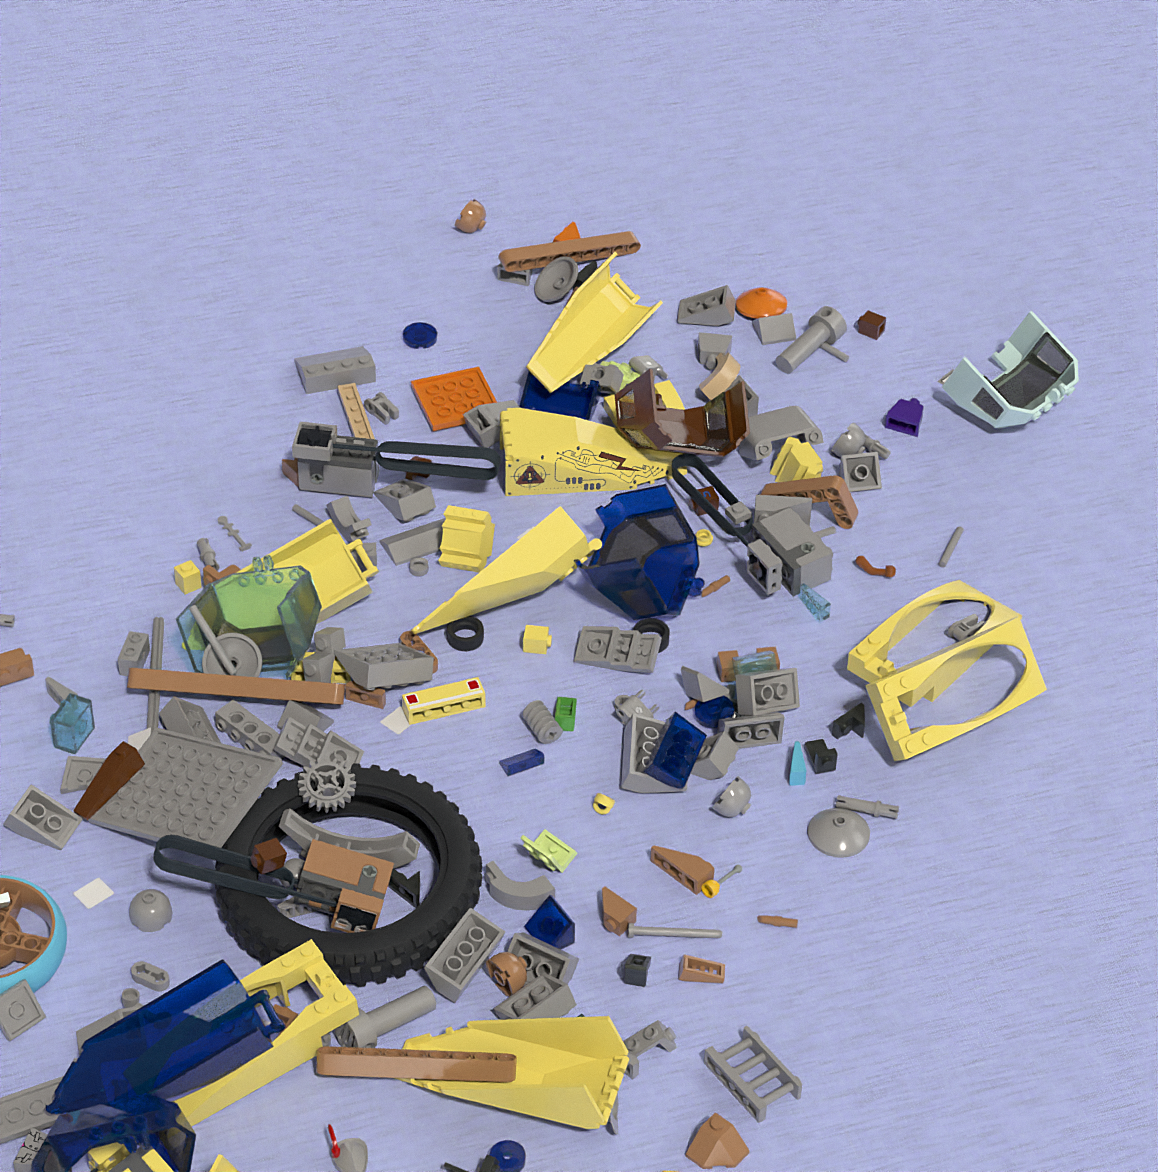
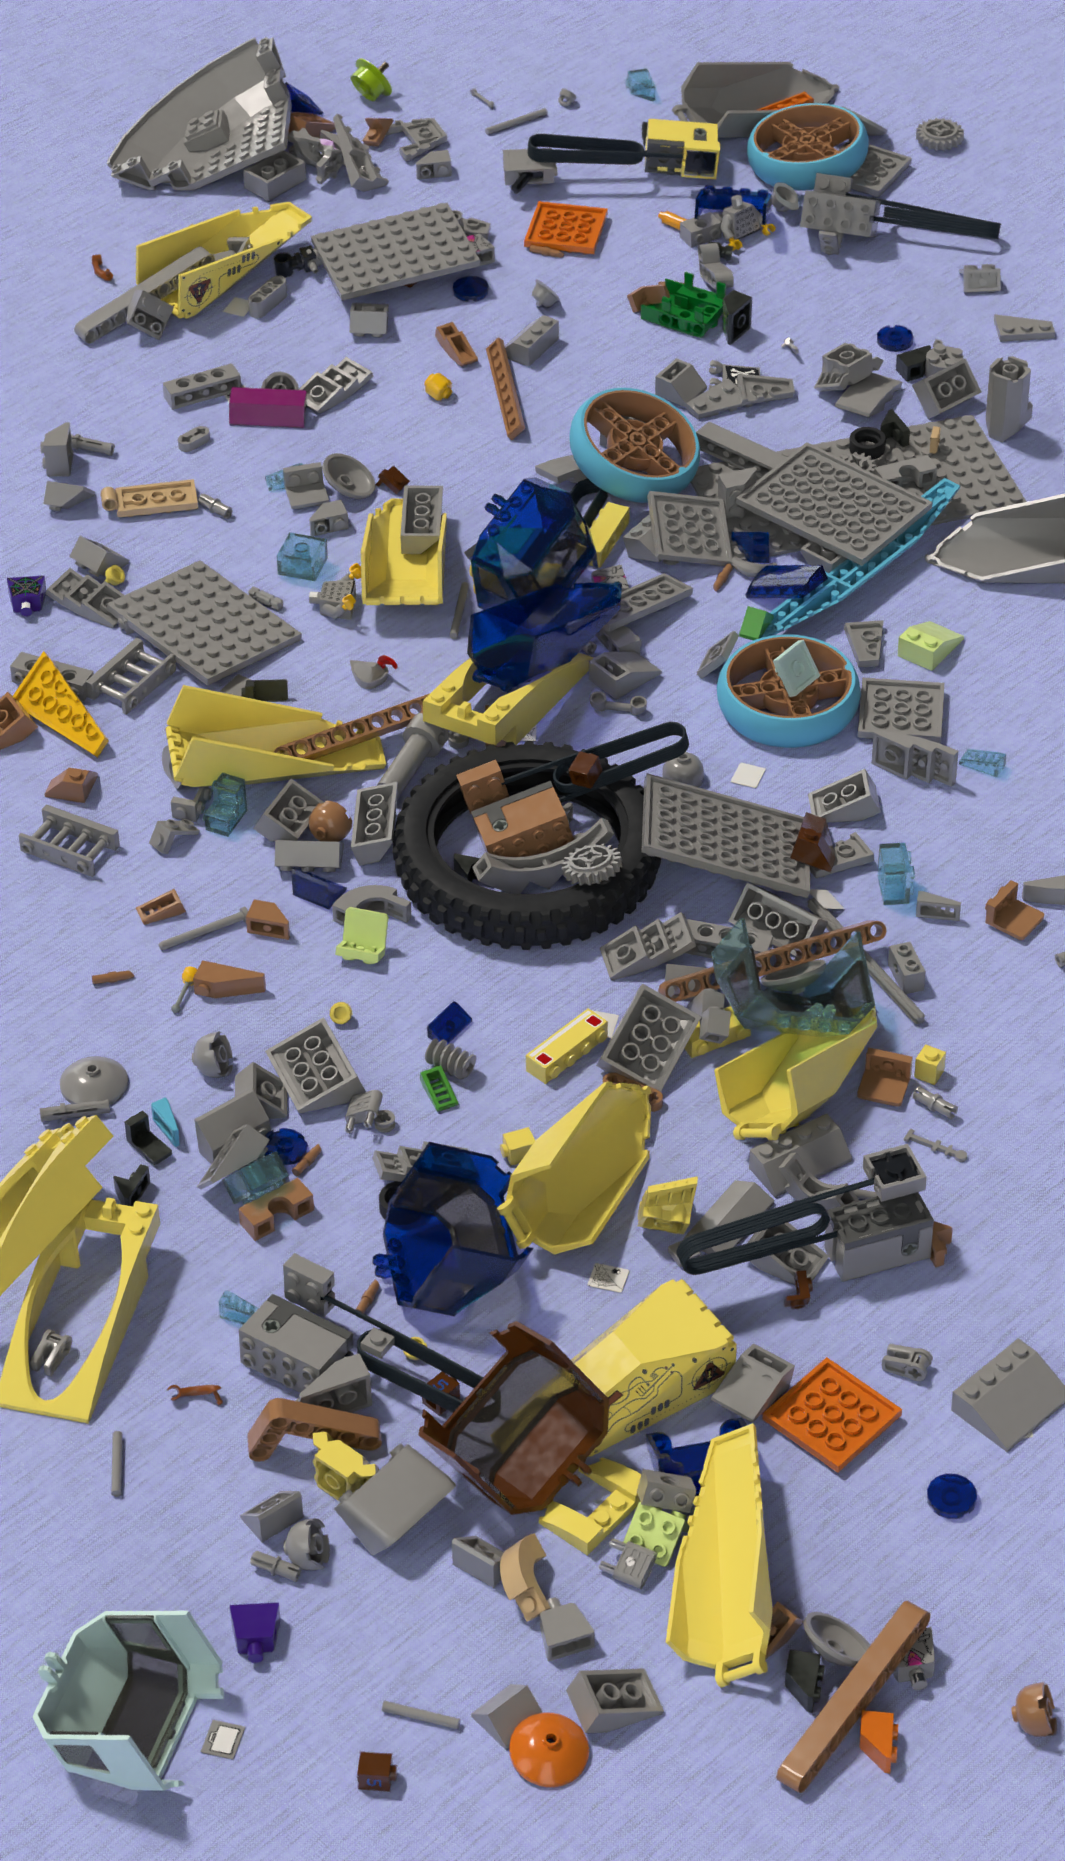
camera: 155 degrees right, 0 degrees up
light grey beam [131,961,170,992] -> none
light grey bar [189,605,237,675] -> none
tan plate [338,383,375,439] -> none
light grey tile [409,557,429,576] -> none
pearl dark grey slope [625,954,651,987] -> none
clear blue slope [643,711,707,789] -> none
light grey slope [681,666,730,702] -> none
light grey piece [776,306,847,374] -> none

